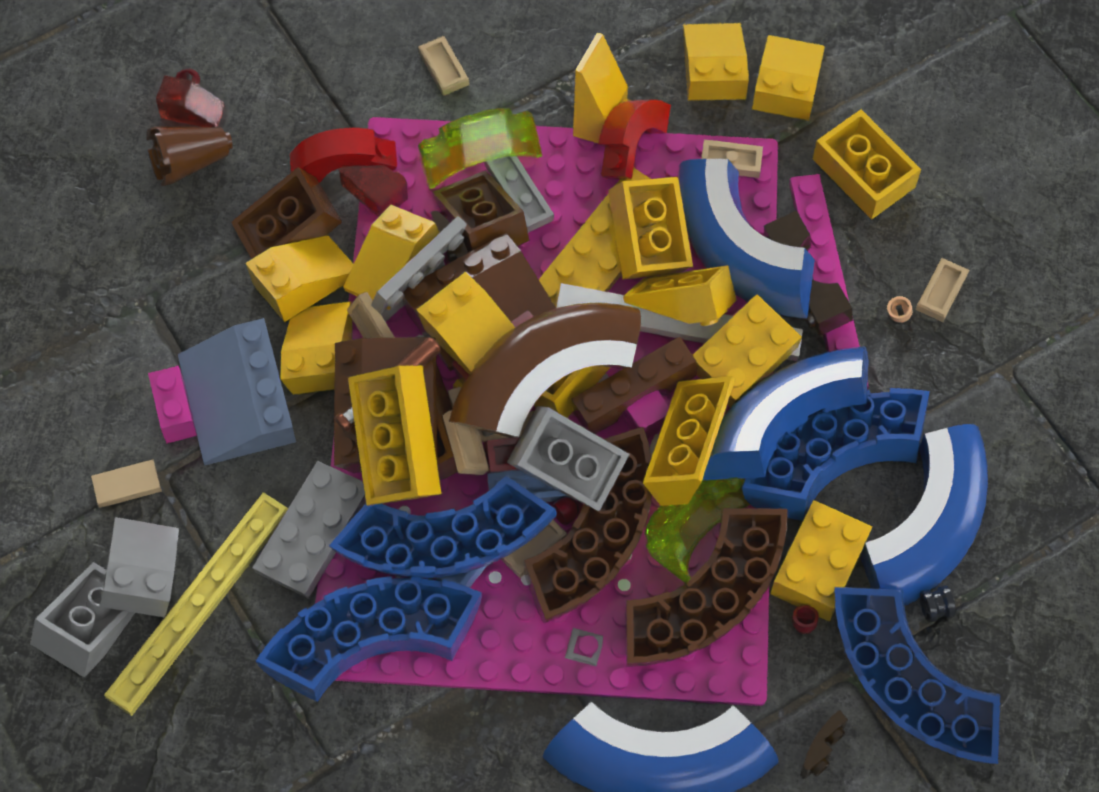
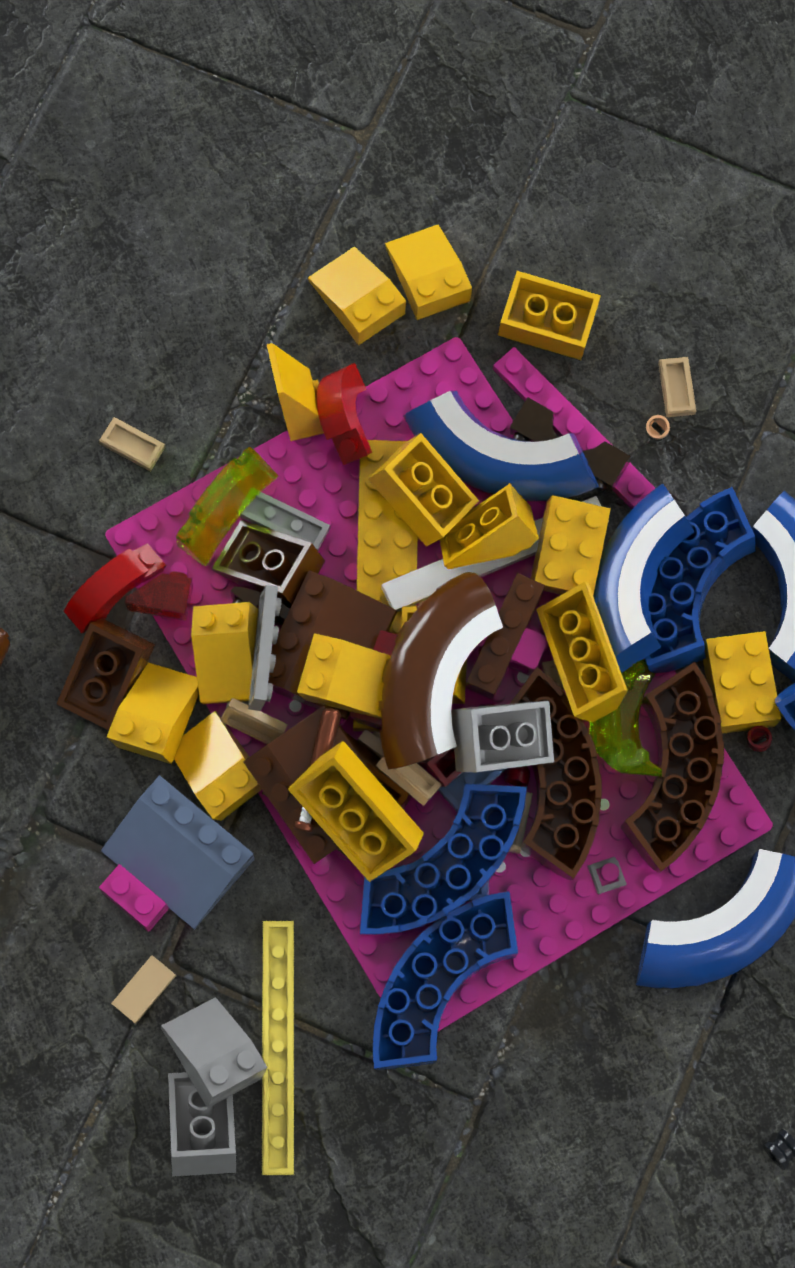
camera: 40 degrees left, 10 degrees up
light grey plate [252,461,366,598] -> none
tan plate [702,140,763,178] -> none

